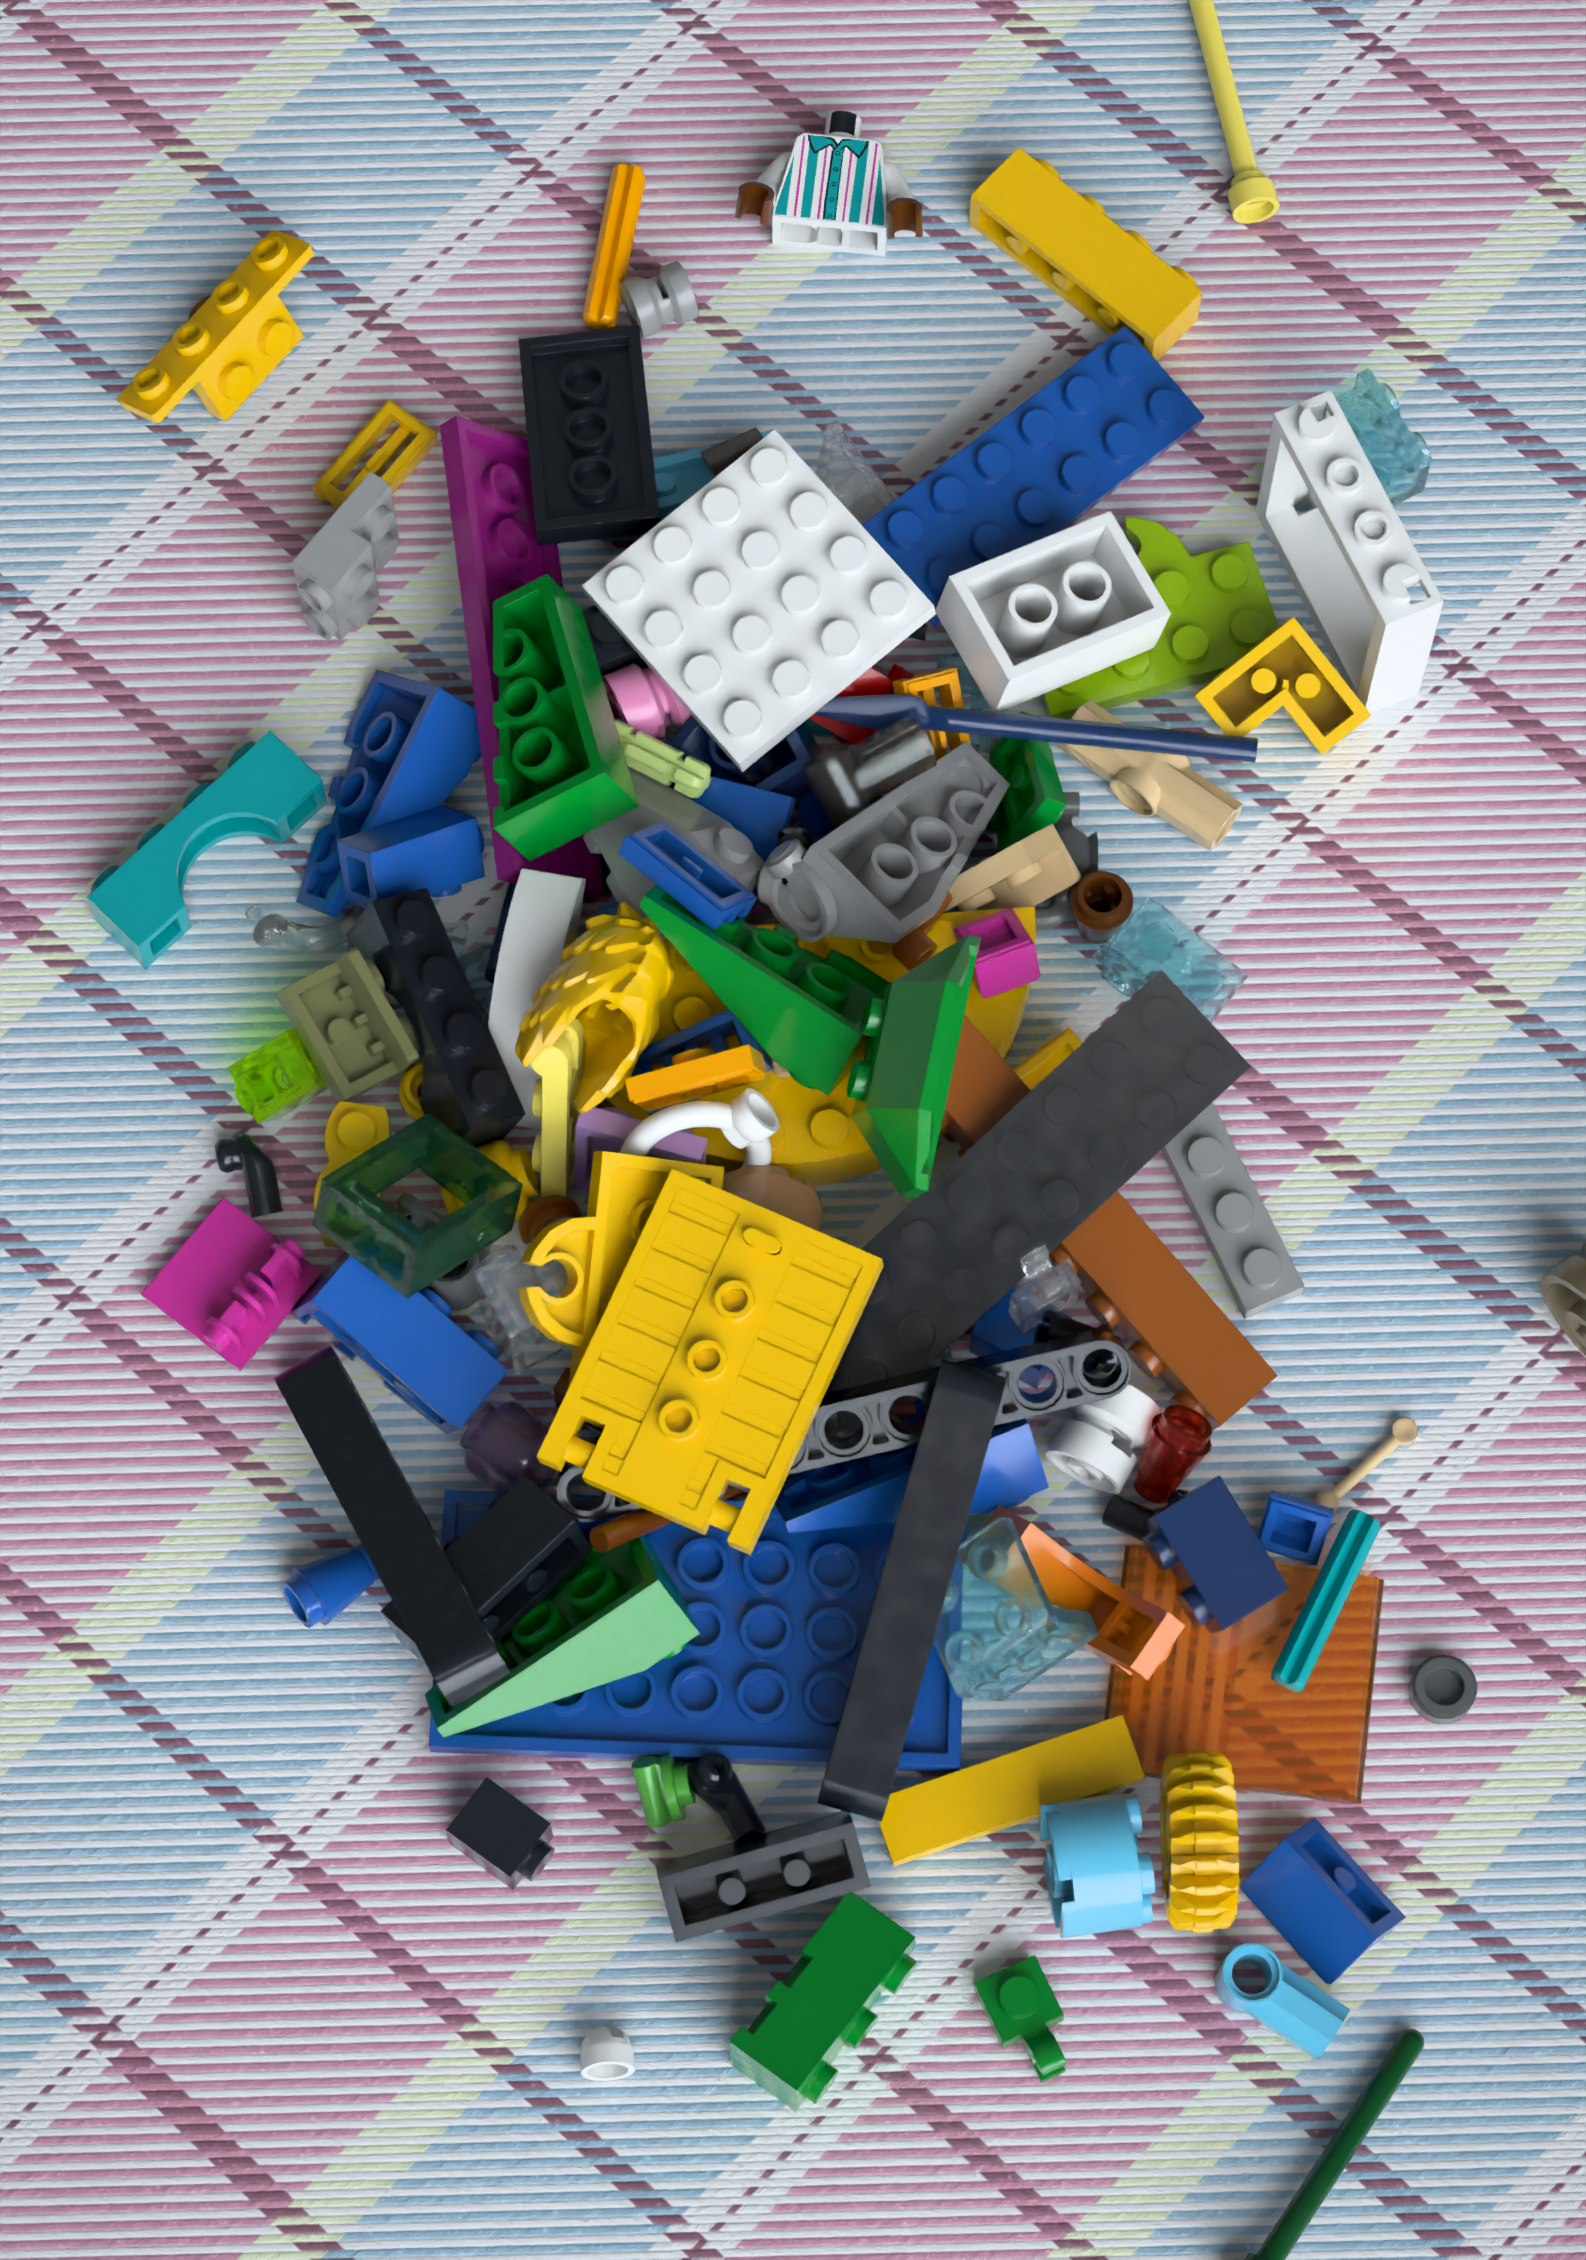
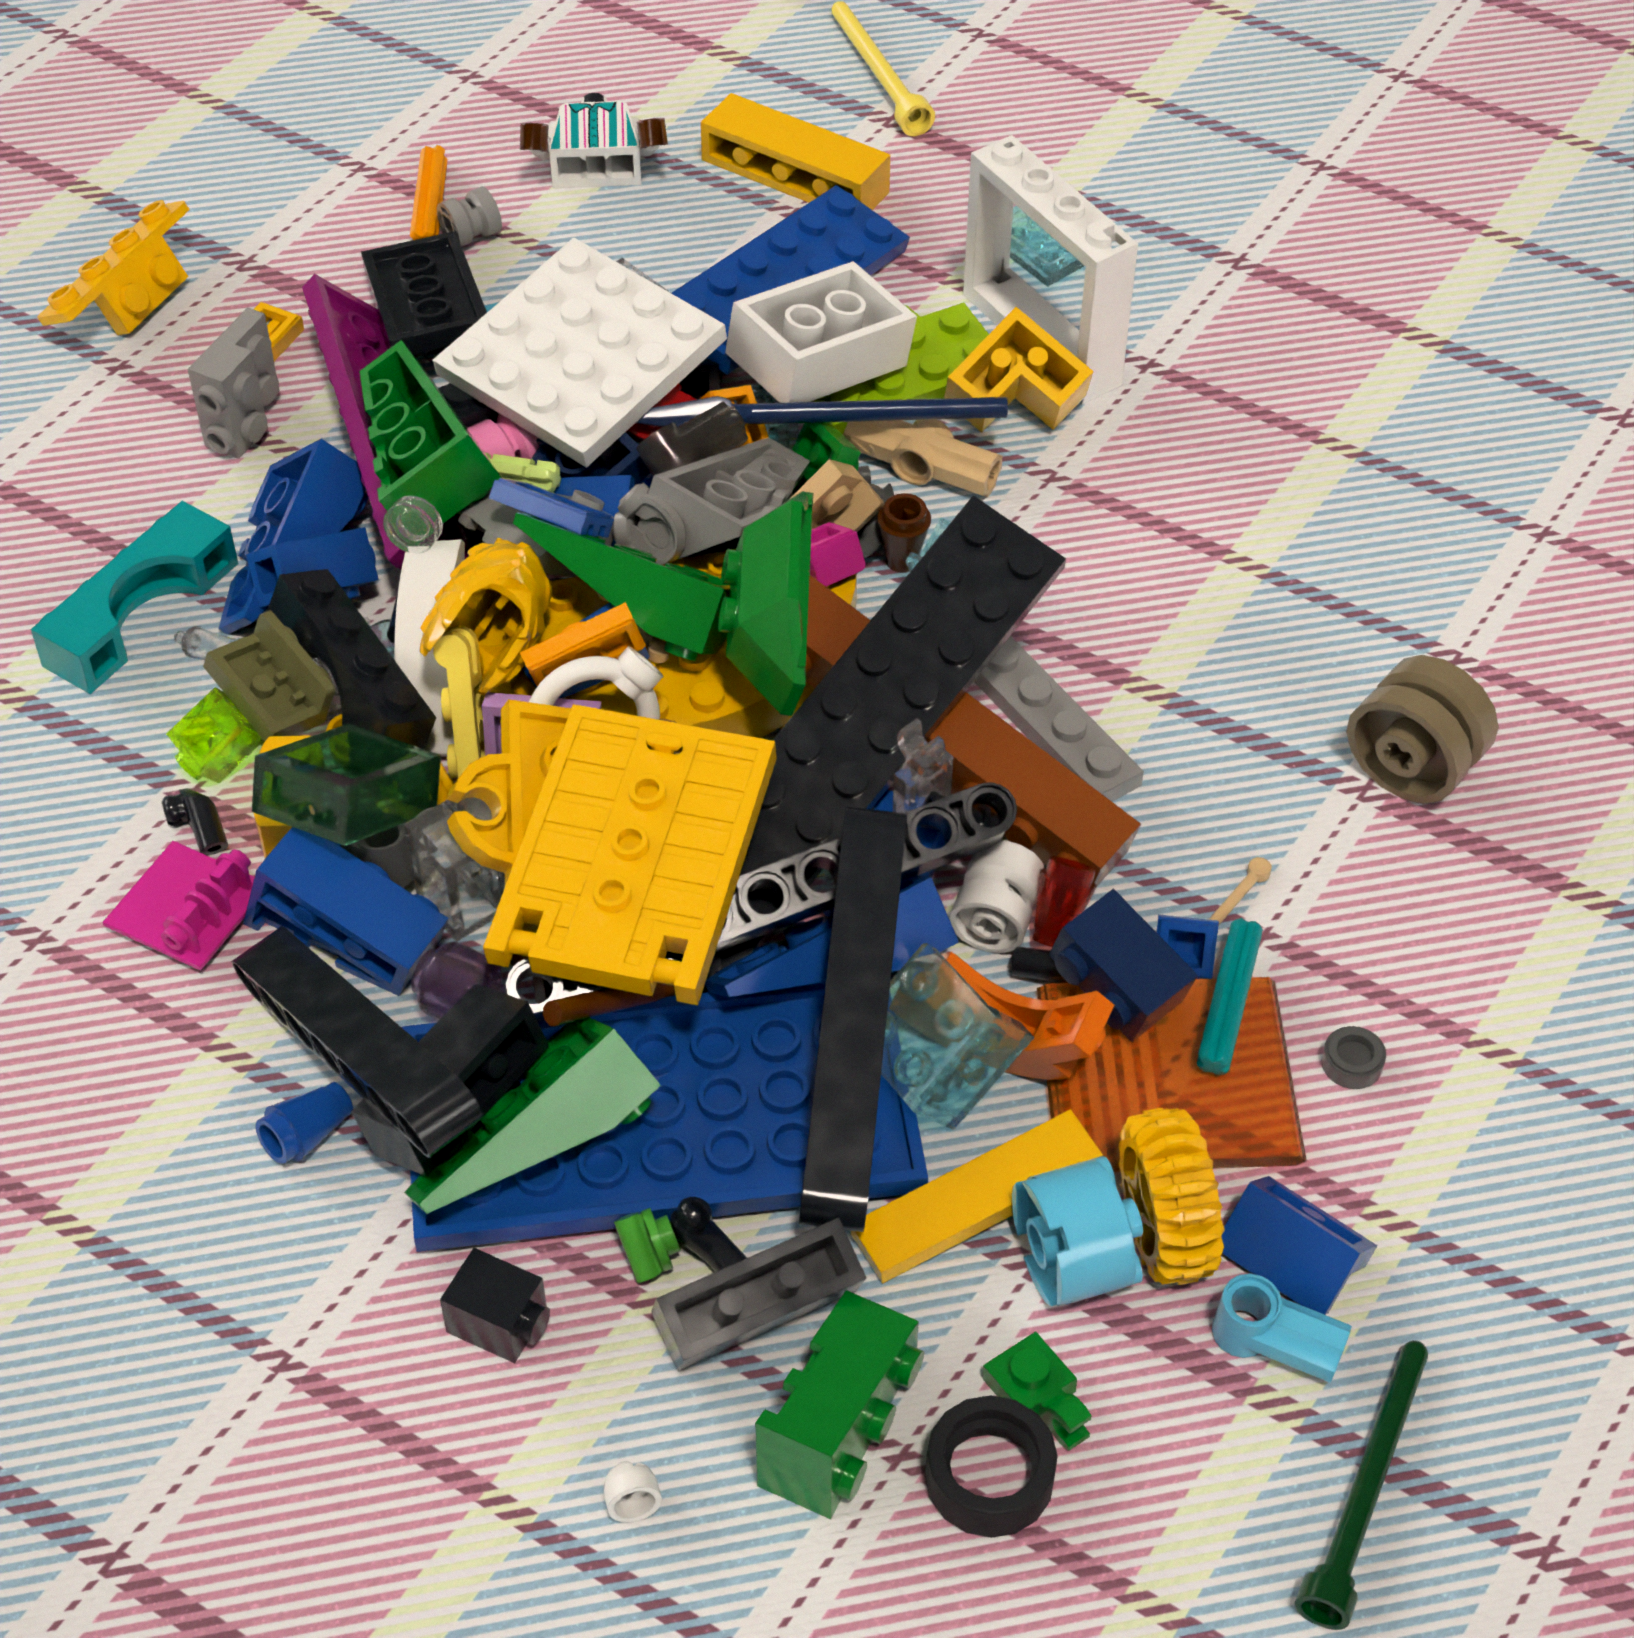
camera: 10 degrees left, 20 degrees down
none -> clear tile [383,496,443,554]
none -> black tyre [925,1395,1058,1538]

